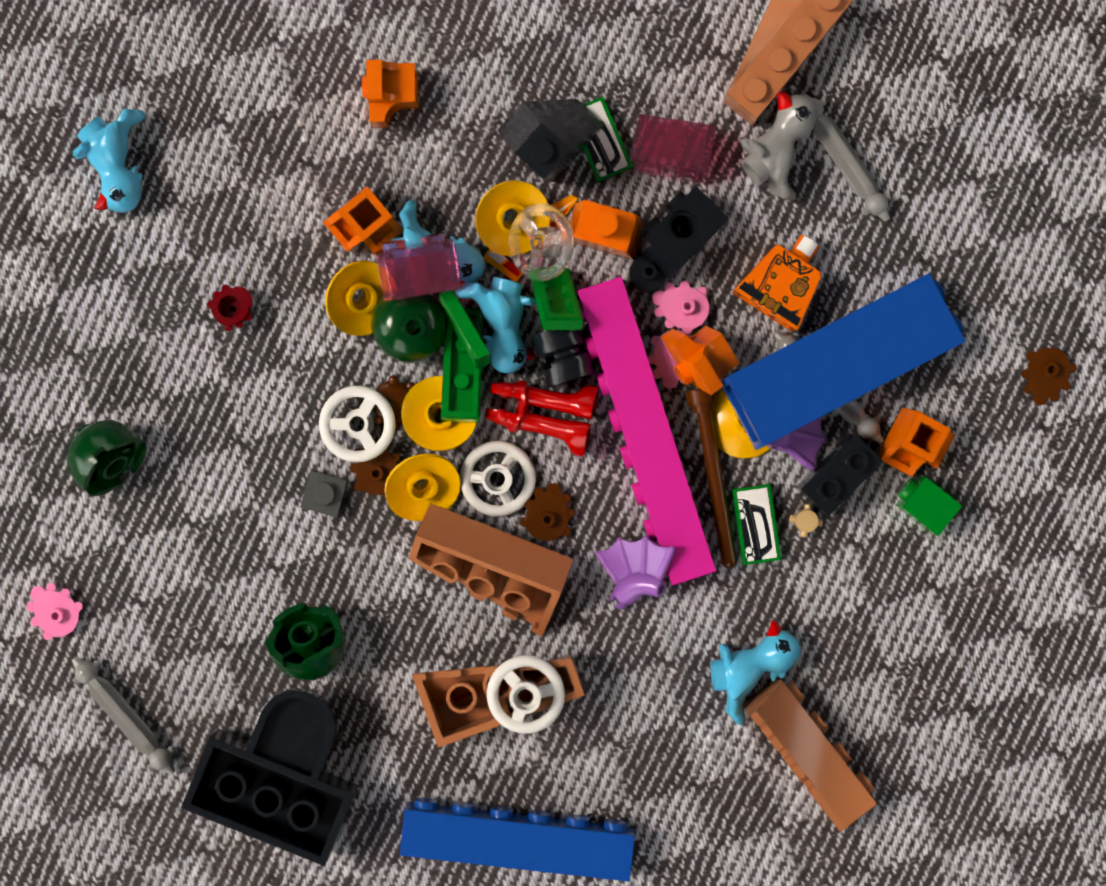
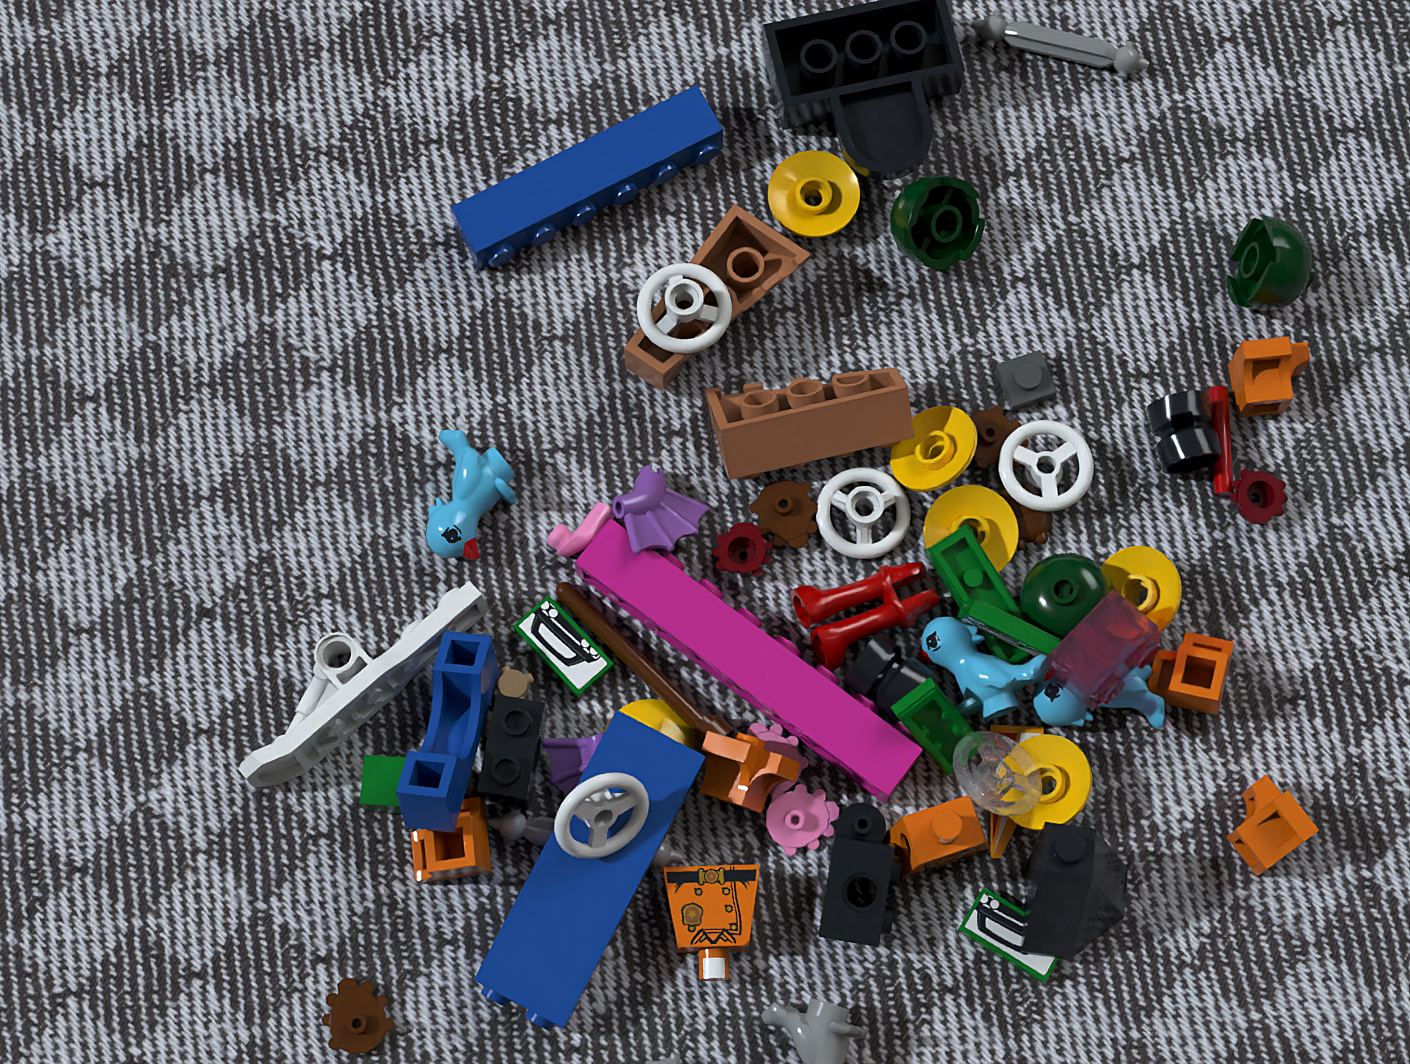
camera: 145 degrees right, 15 degrees down
bright pink piece [26,583,83,640] -> none
clear pink brick [631,114,716,182] -> none
nougat wedge [743,677,877,832] -> none
none -> white piece [238,581,489,788]
none -> blue arch [396,631,499,832]
none -> bright pink arm [546,502,616,557]
none -> white piece [554,772,649,859]
none -> dark red animal [713,522,772,576]
none -> yellow dish [768,150,860,238]
none -> black wheel [1146,390,1223,475]
none -> red piece [1209,386,1234,497]
none -> orange brick [1228,336,1311,418]

